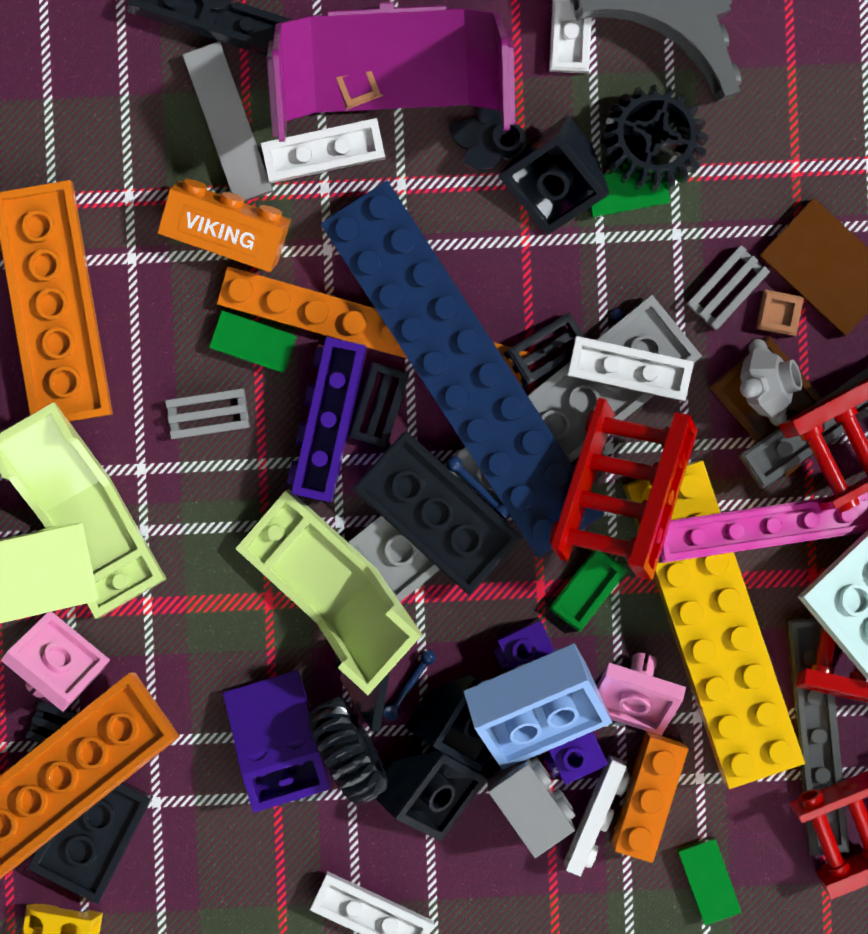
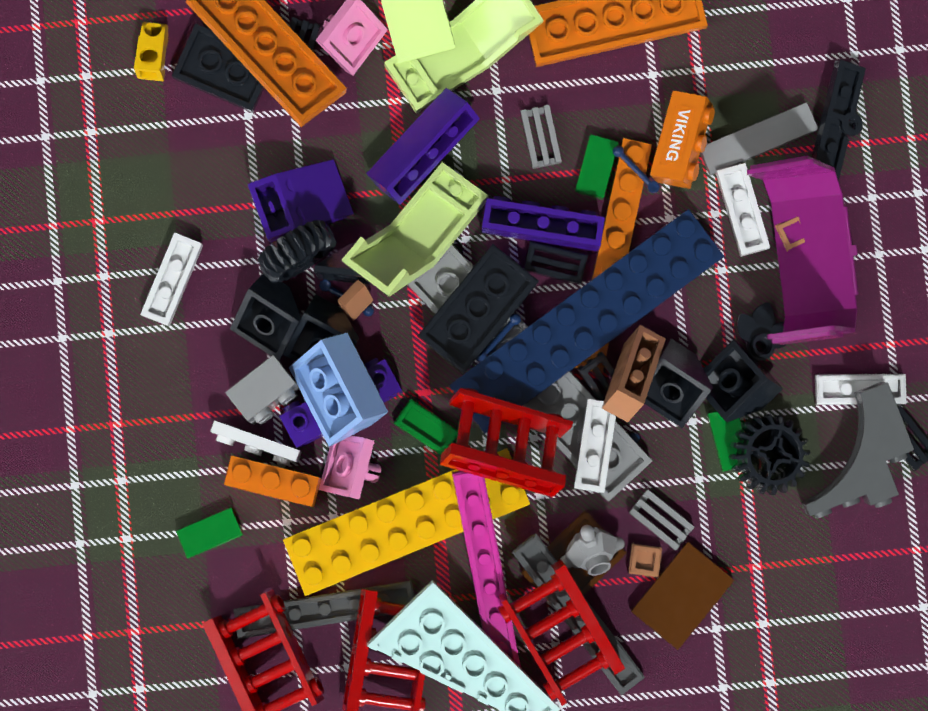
camera: 85 degrees right, 5 degrees down
none -> nougat tile [338,280,373,321]
none -> dark purple brick [366,88,480,205]
none -> nougat brick [602,325,666,422]
none -> dark blue hinge [613,146,660,194]
none -> black slope [644,339,713,428]

